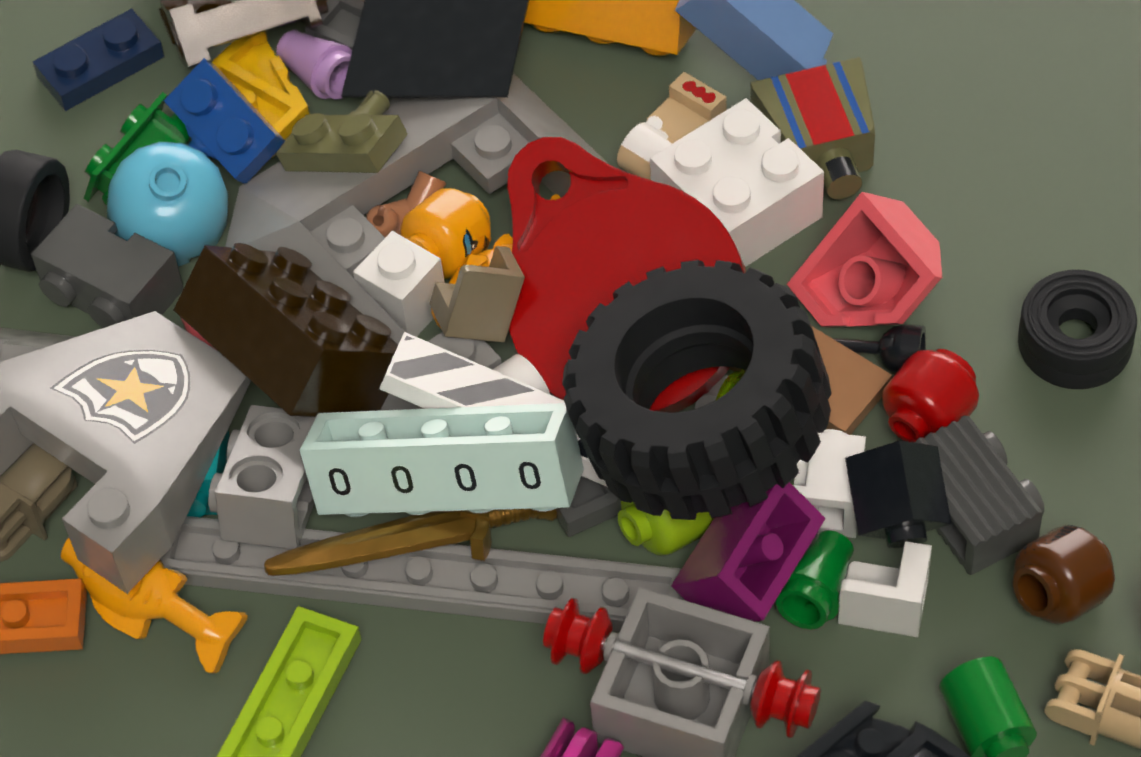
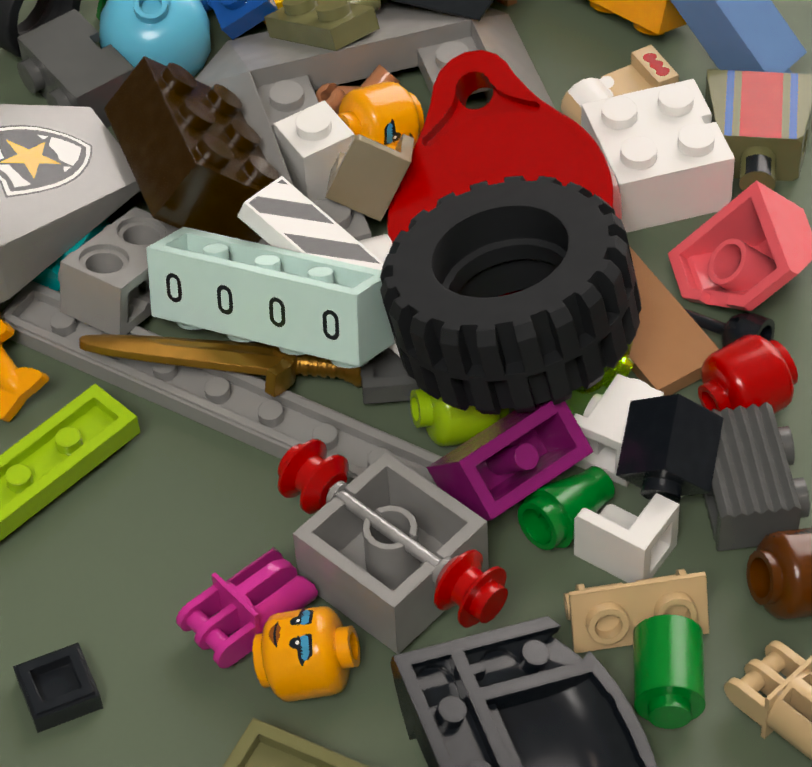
camera: 20 degrees right, 5 degrees down
none -> tan hinge [563,568,709,653]

